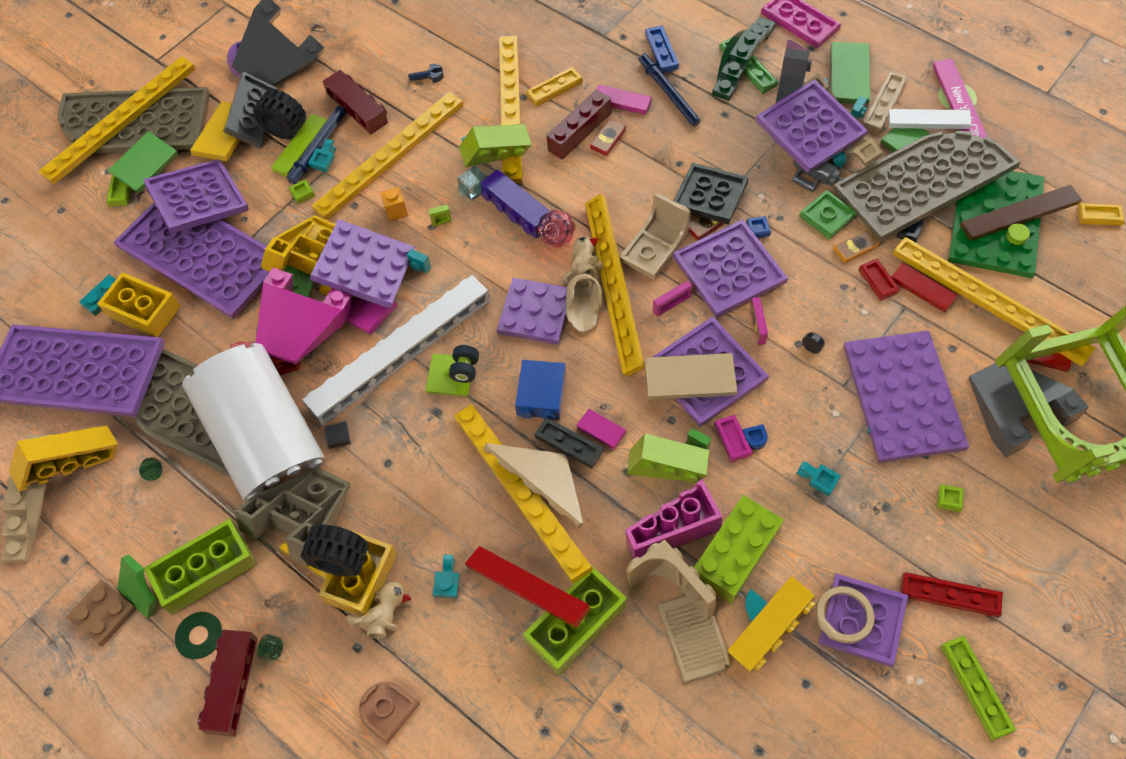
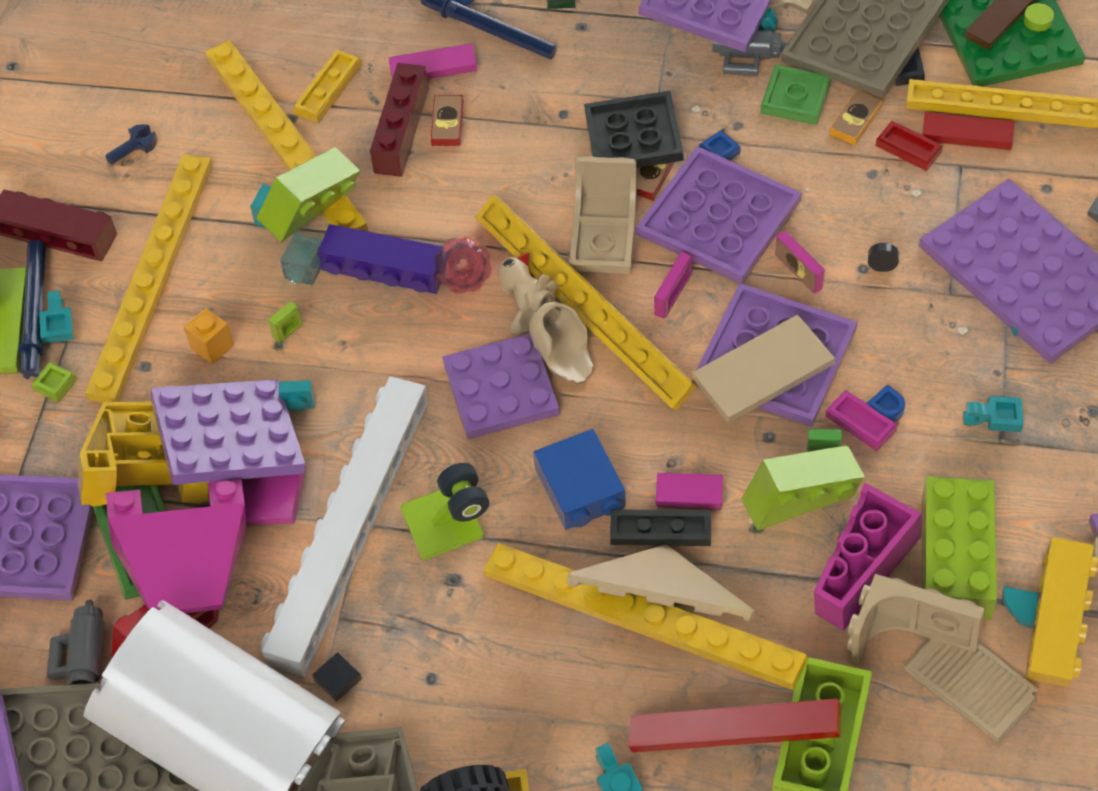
camera: 30 degrees left, 5 degrees down
none -> dark grey piece [47,599,105,685]

